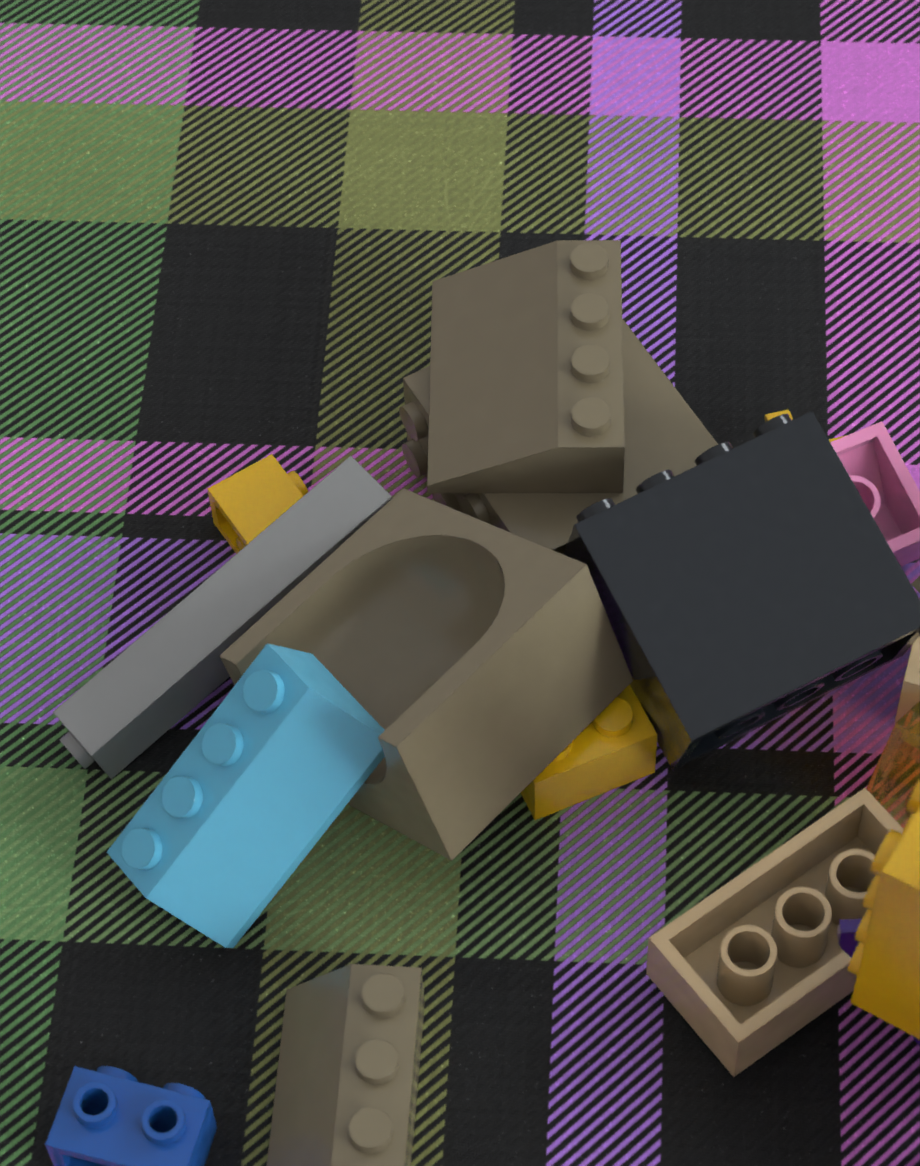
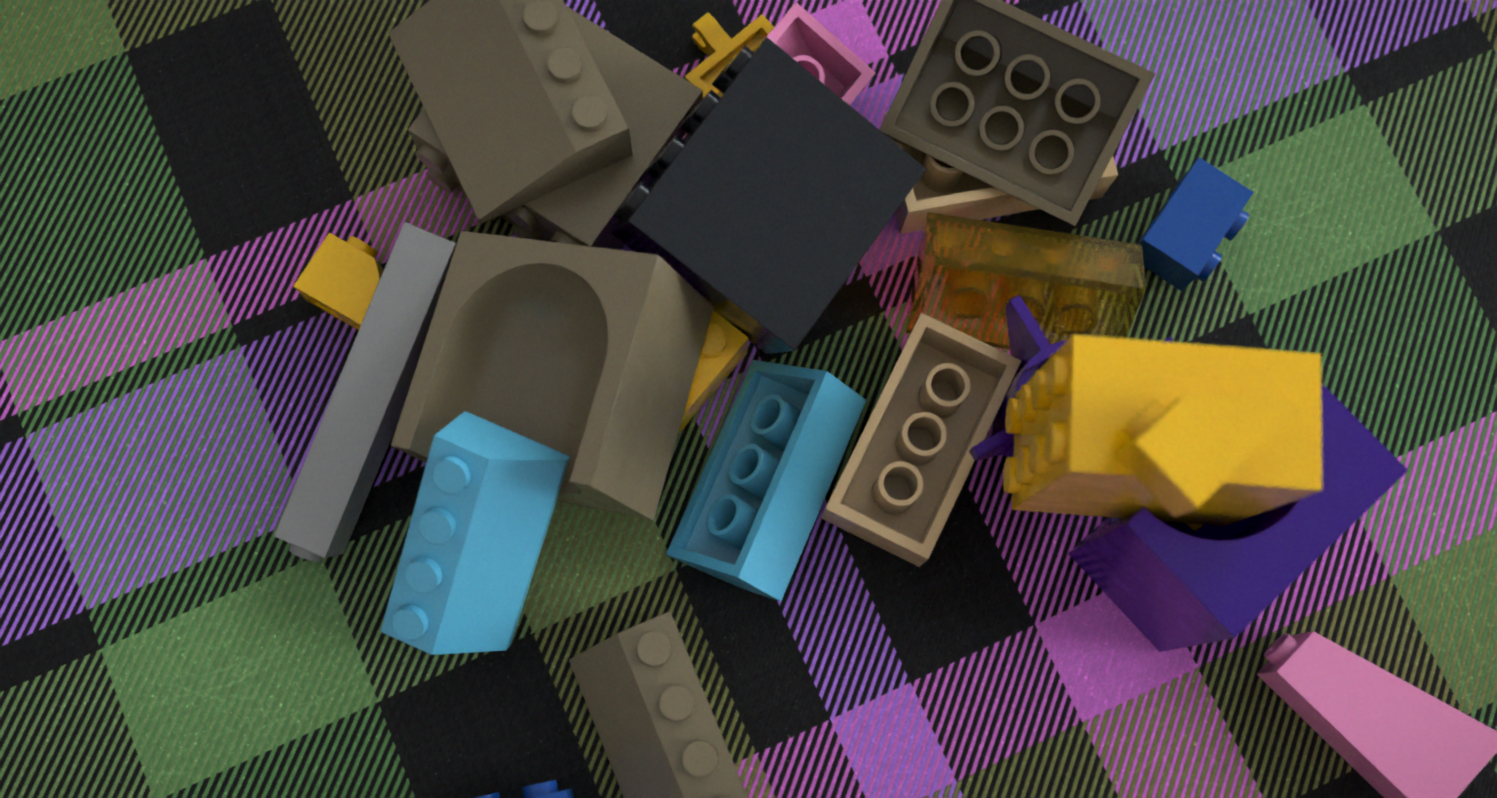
camera: 35 degrees left, 20 degrees up
none -> medium azure slope [666,360,866,601]

